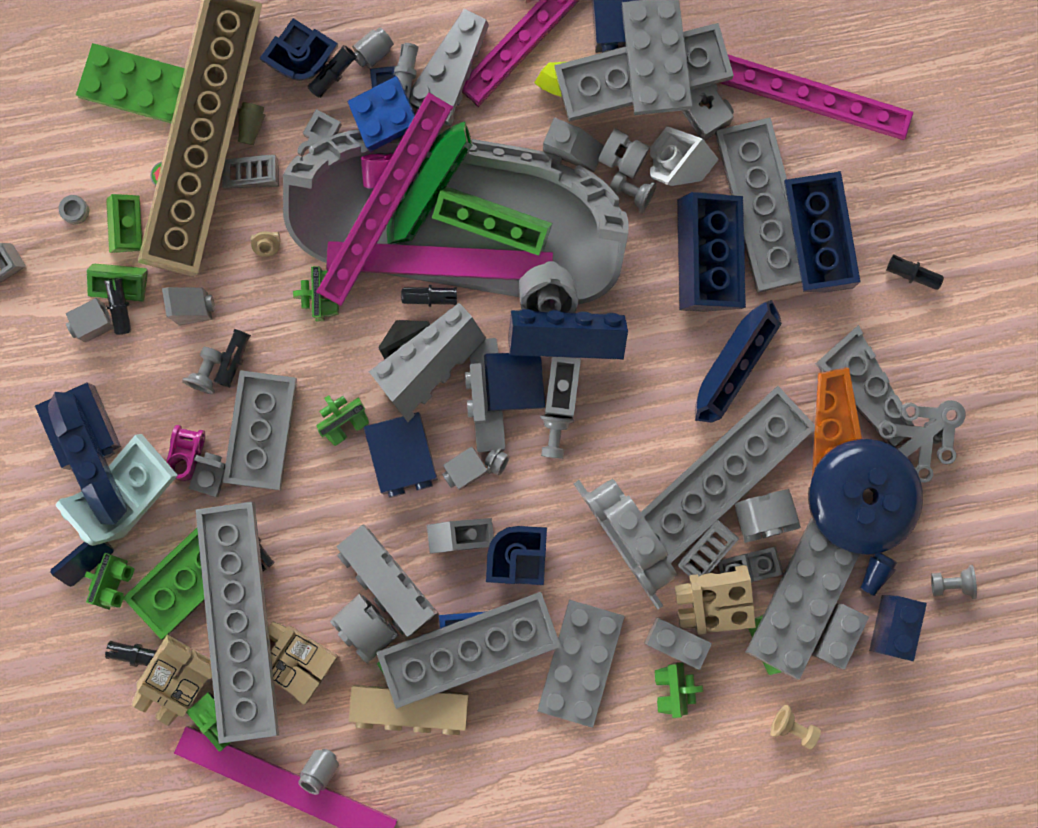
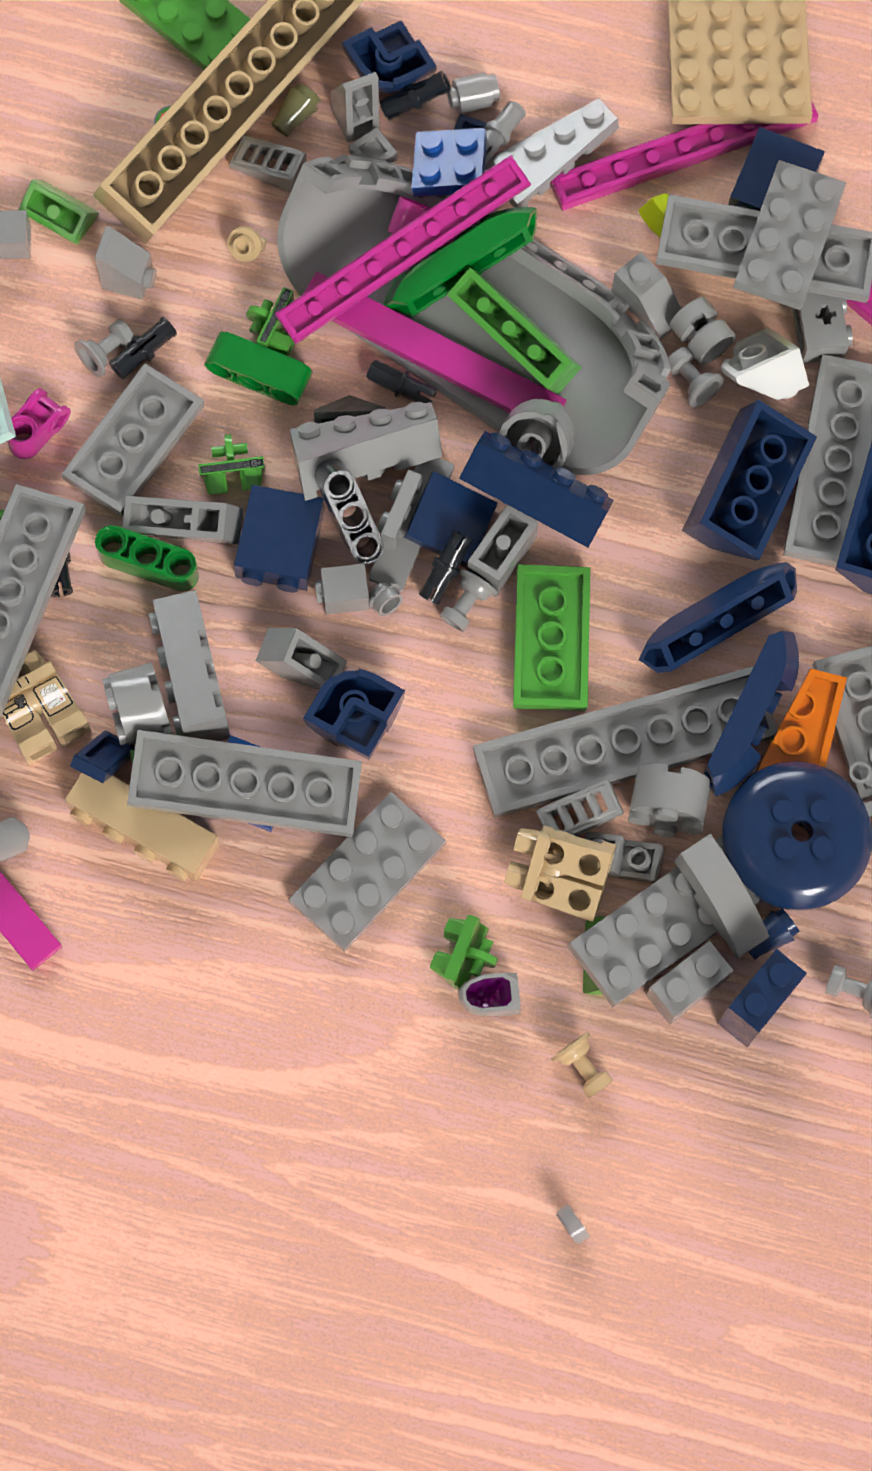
camera: 20 degrees right, 10 degrees down
light grey tile [59,195,89,224] -> none
black axle [104,277,131,335] -> none
bright green slope [106,194,142,253] -> none
light grey bracket [189,452,225,497] -> none
light grey brick [574,478,677,609] -> none
light grey brick [644,617,712,670] -> none
none -> dark blue tile [70,730,135,784]
none -> green beam [95,525,199,592]
none -> light grey slope [122,496,243,545]
none -> green beam [204,331,313,406]
none -> black beam [315,459,384,564]
none -> light grey slope [331,72,379,143]
none -> black pin [419,529,474,605]
none -> rock [458,973,521,1017]
none -> bright green plate [513,564,591,711]
none -> light grey slope [674,833,769,958]
none -> dark blue brick [704,631,799,796]

